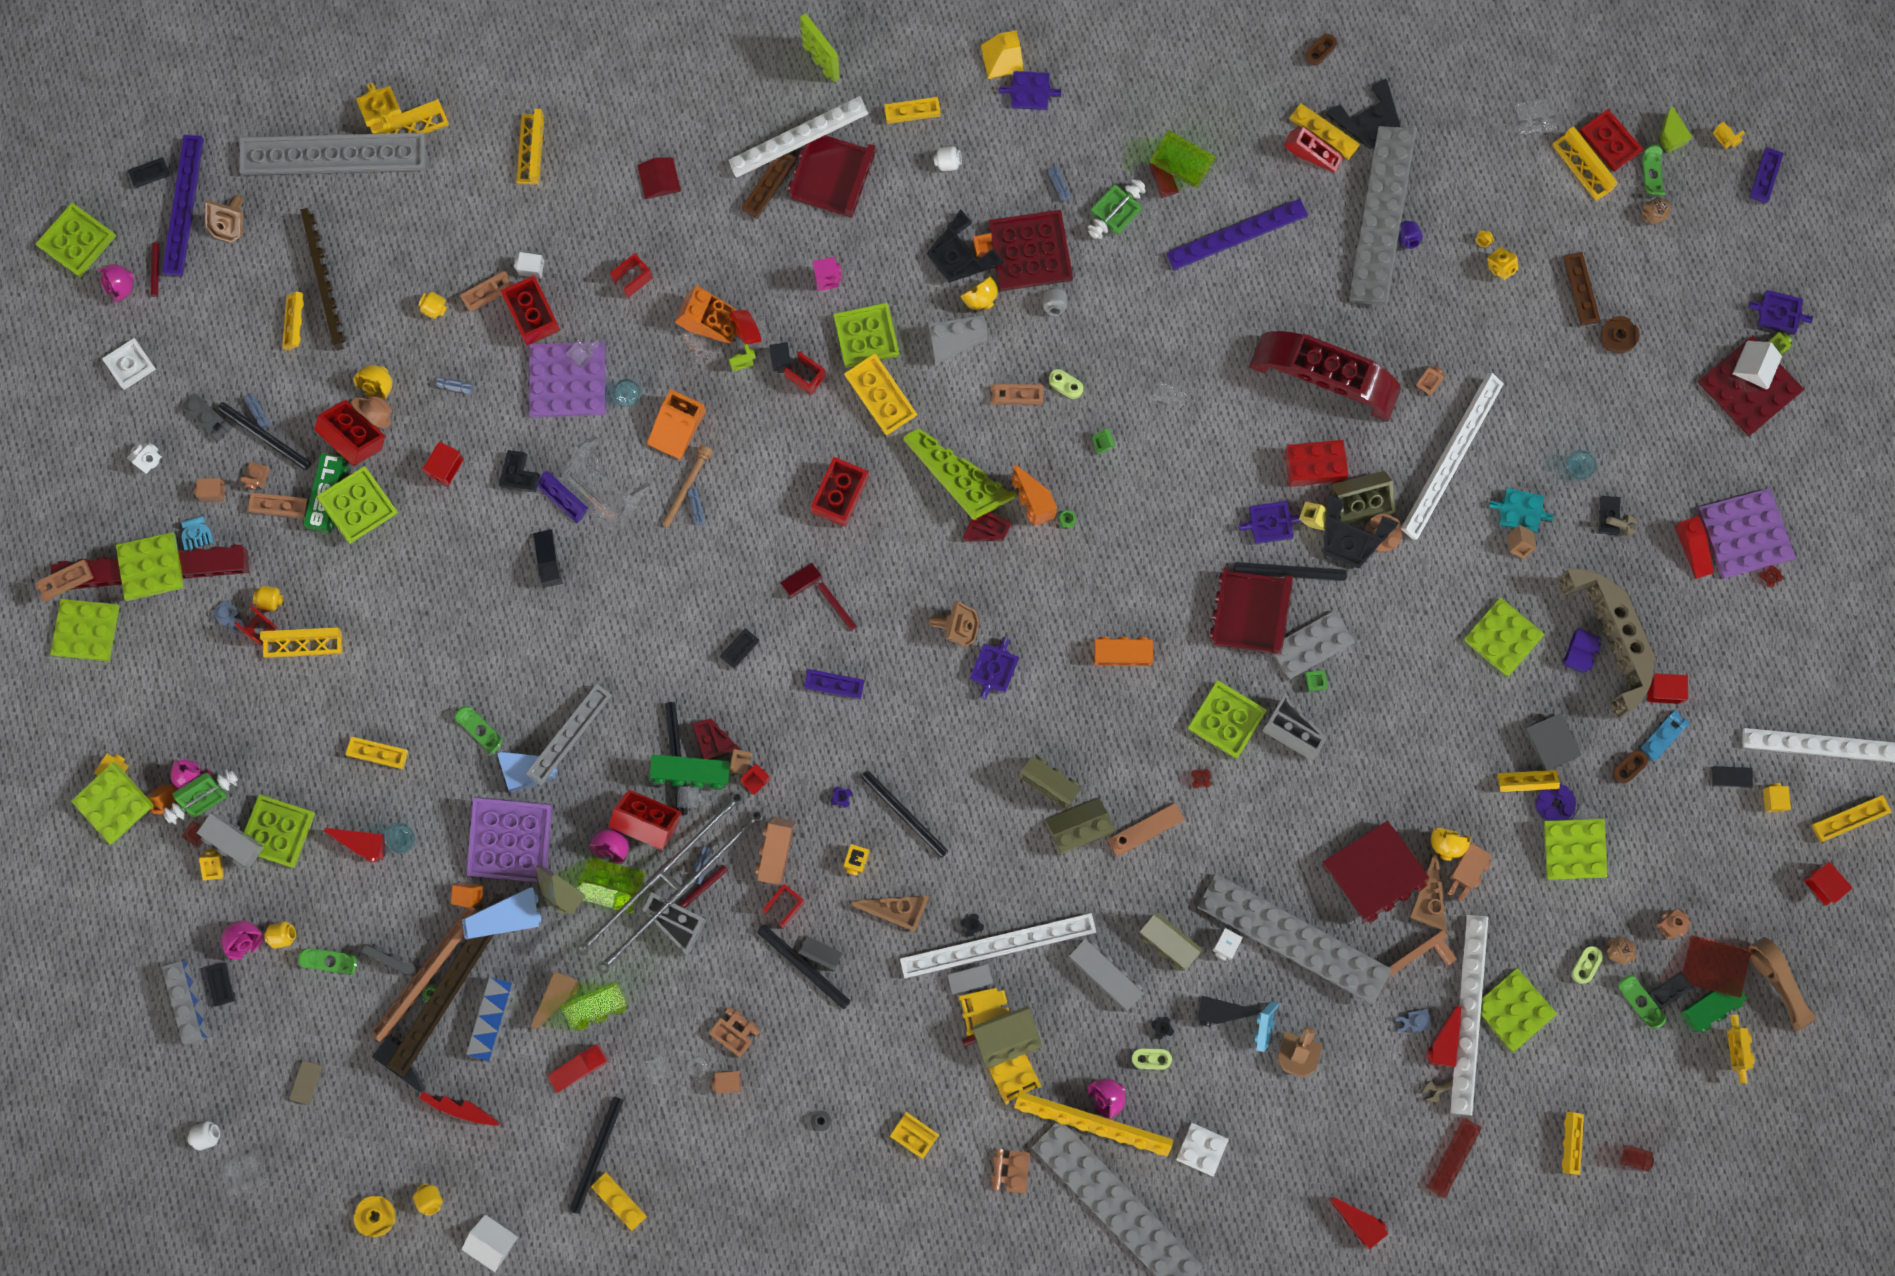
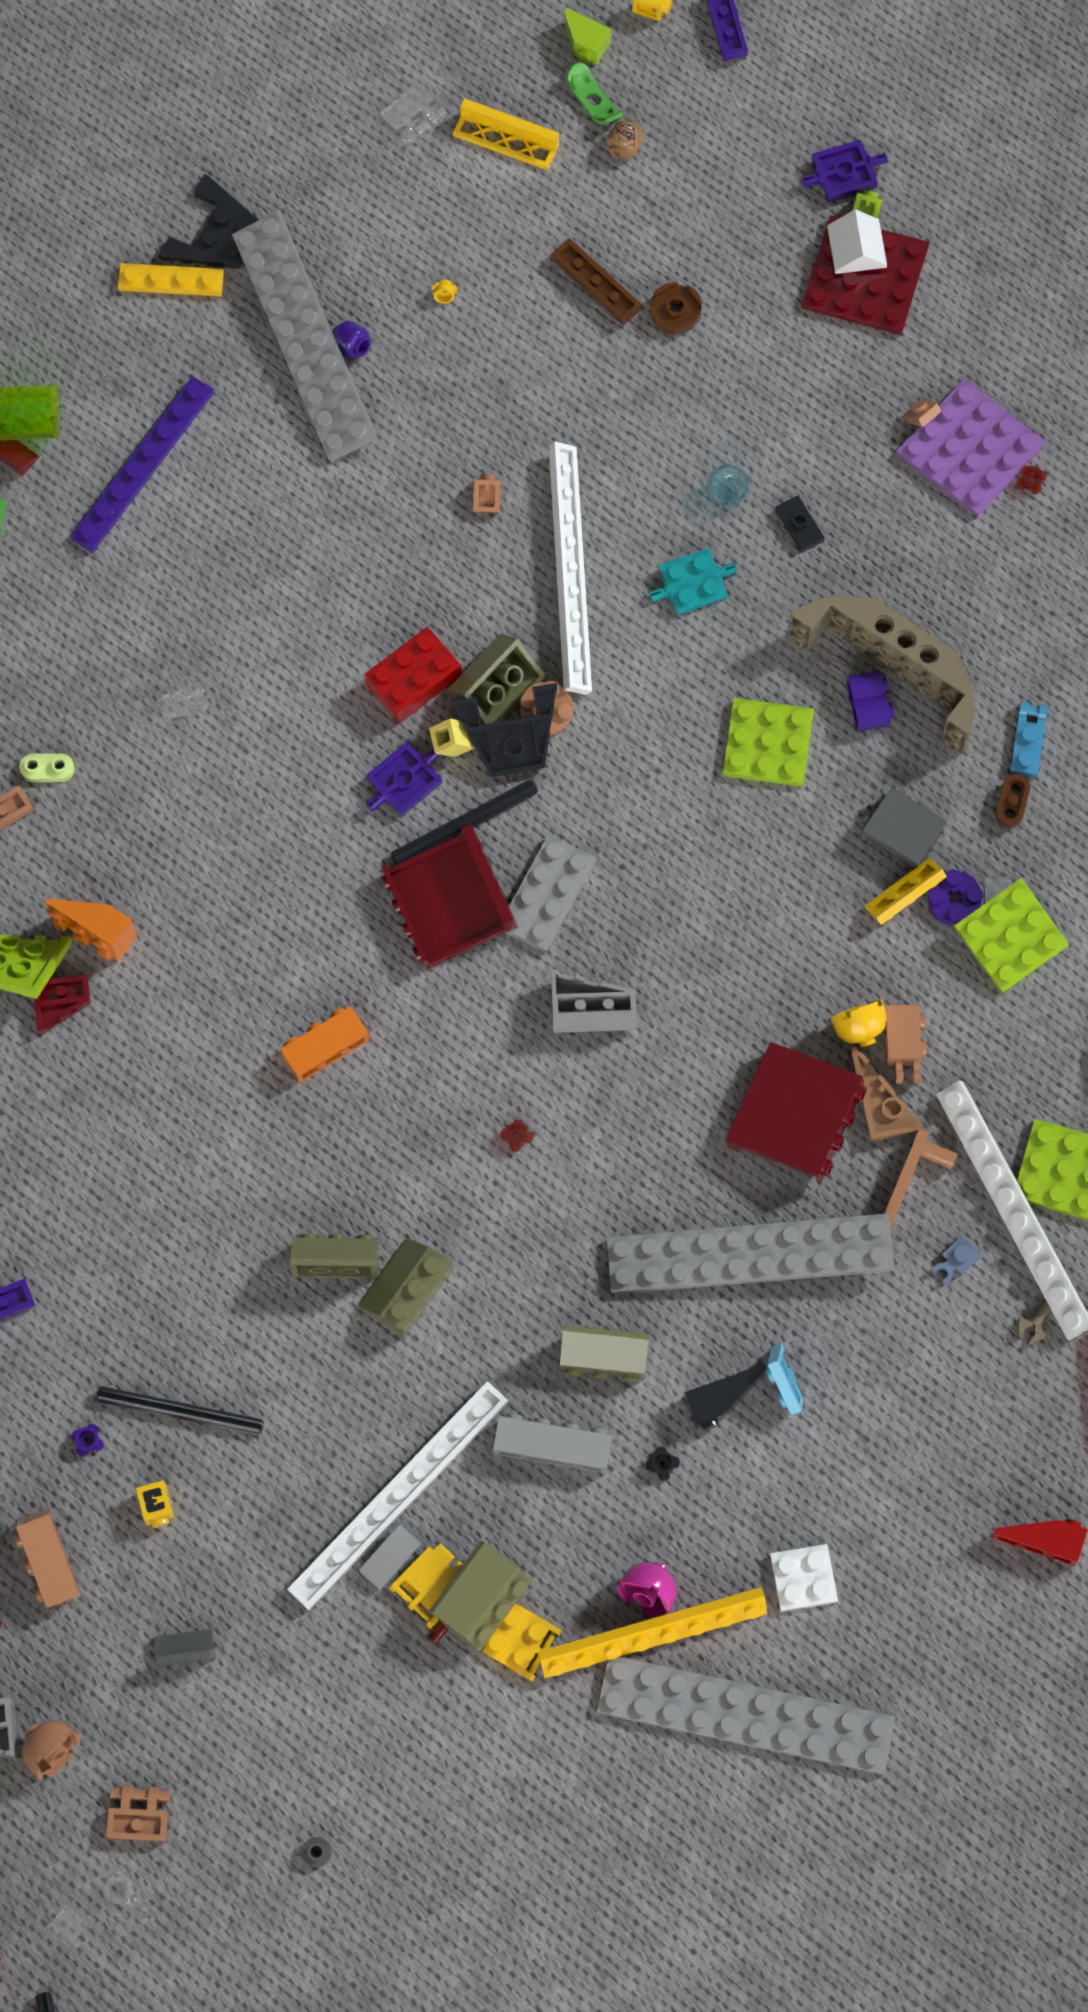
camera: 30 degrees left, 5 degrees down
nougat brick [712,1071,741,1094] -> none
black axle [757,924,851,1009] -> none
red piece [762,884,805,929] -> none
medium nougat wing [851,895,930,932] -> none
yellow plate [890,1112,939,1159] -> none
medium nougat piece [929,601,979,647] -> none
black plate [961,914,984,937] -> none
dark purple plate [970,637,1019,700] -> none
nougat plate [991,1149,1030,1193] -> none
bright green plate [1058,510,1077,528] -> none
bright green plate [1091,429,1115,454] -> none
nougat piece [1107,803,1185,857] -> none
yellowish green plate [1131,1049,1172,1070] -> none
lime plate [1187,680,1267,760] -> none
white brick [1212,928,1243,961] -> none
dark red slope [1249,331,1401,422] -> none
medium nougat piece [1277,1026,1322,1078] -> none
red slope [1284,127,1343,173] -> none
reddish brown plate [1305,34,1337,66] -> none
bright green plate [1305,670,1328,693] -> none
red slope [1426,1006,1461,1067] -> none
yellow brick [1487,247,1518,280] -> none
medium nougat panel [1507,525,1537,559] -> none
red plate [1579,109,1644,172] -> none
dark tan bar [1606,515,1638,536] -> none
red piece [1647,673,1688,704] -> none
red slope [1675,516,1714,579] -> none
none -> nougat cylinder [22,1720,81,1781]
none -> nougat plate [904,399,942,427]

